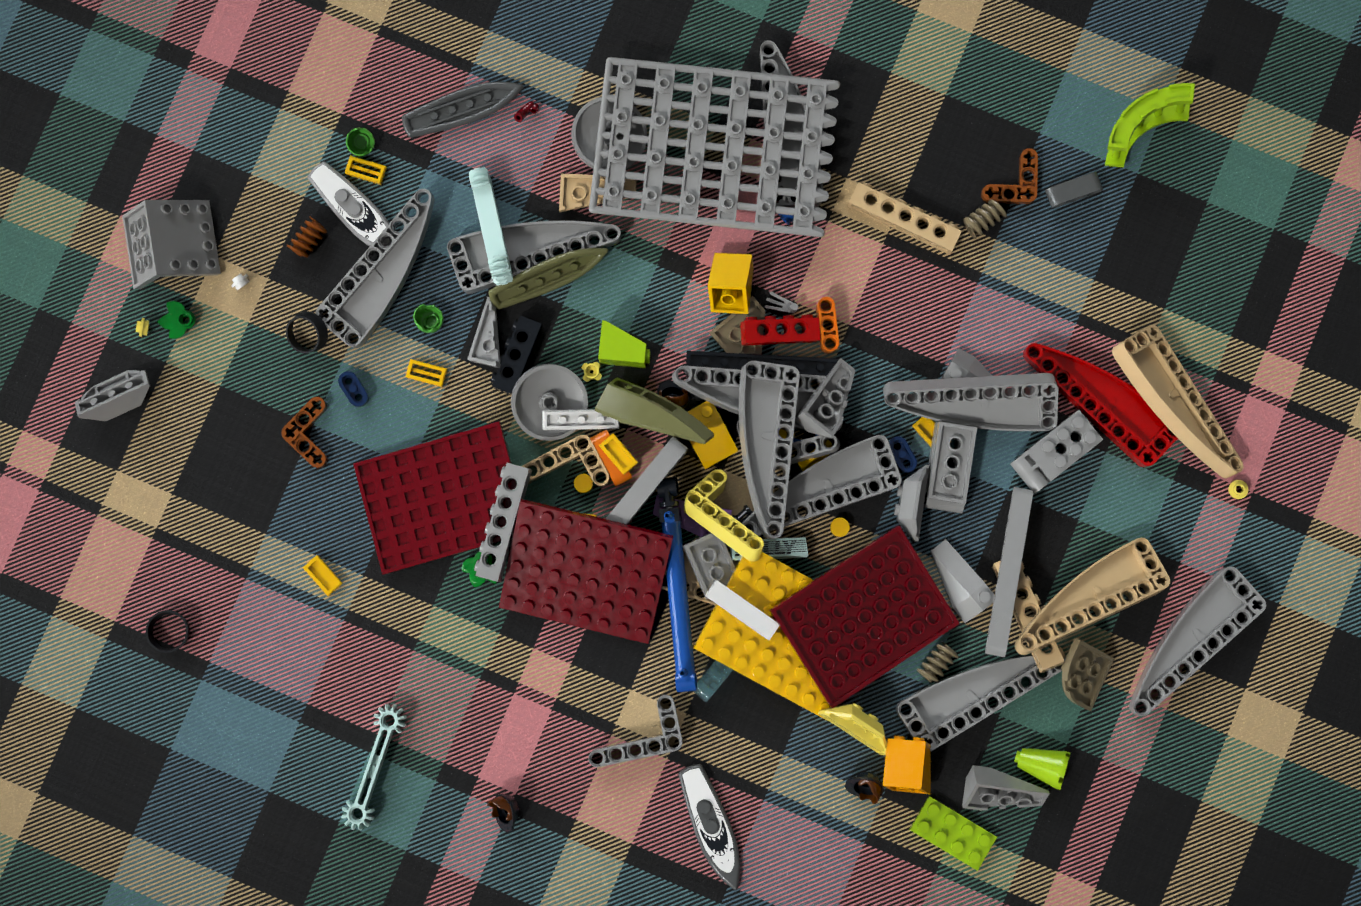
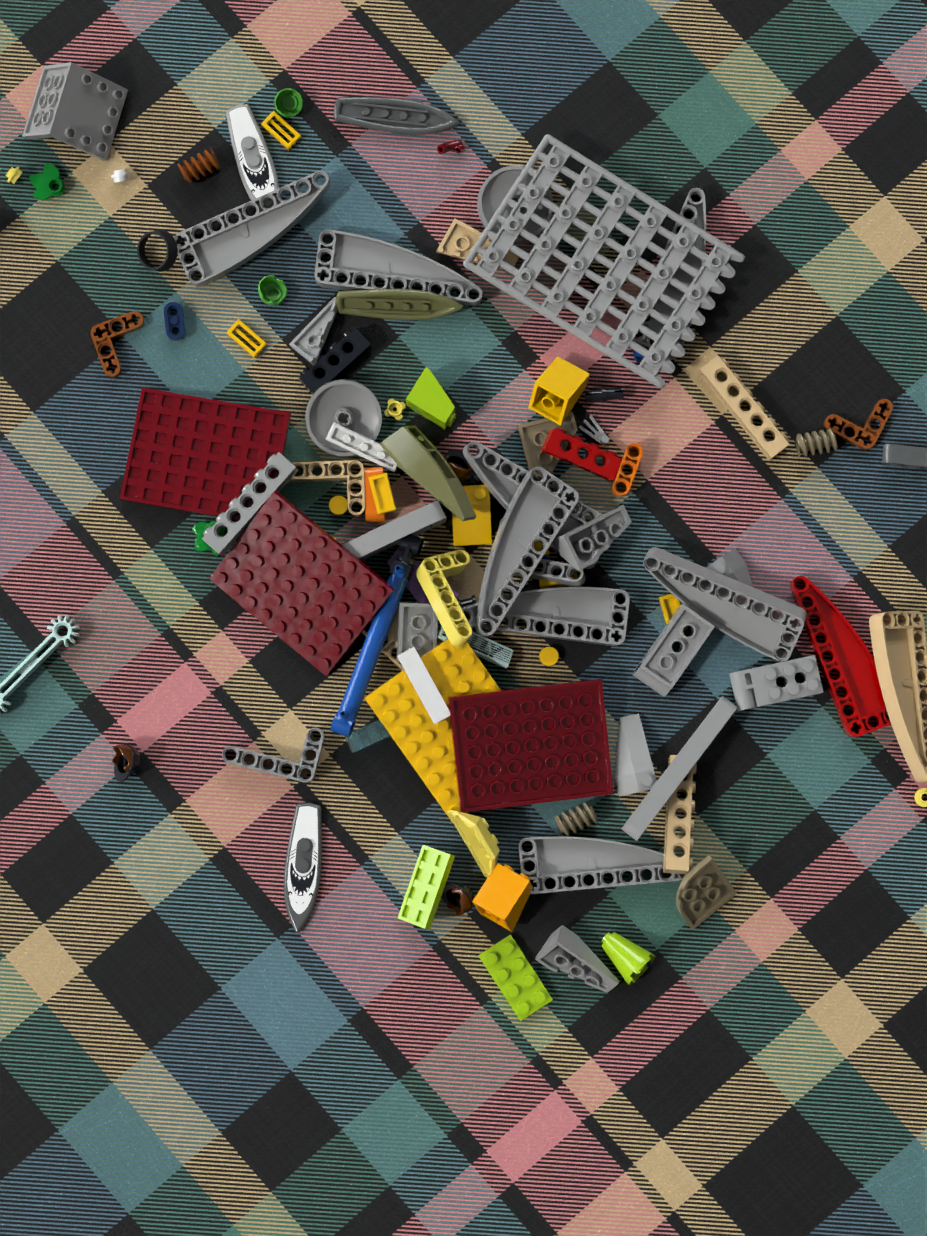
camera: 15 degrees right, 0 degrees up
yellow tile [303,555,343,596] -> none
light aqua arm [469,167,513,286] -> none
black tile [686,351,839,376] -> none
dark blue plate [889,436,917,473] -> none
light grey wedge [894,465,930,542] -> none
tan beam [1015,538,1170,655] -> none
light grey beam [1129,567,1266,716] -> none
none -> plate [398,845,455,930]
none -> black pin [585,387,624,403]

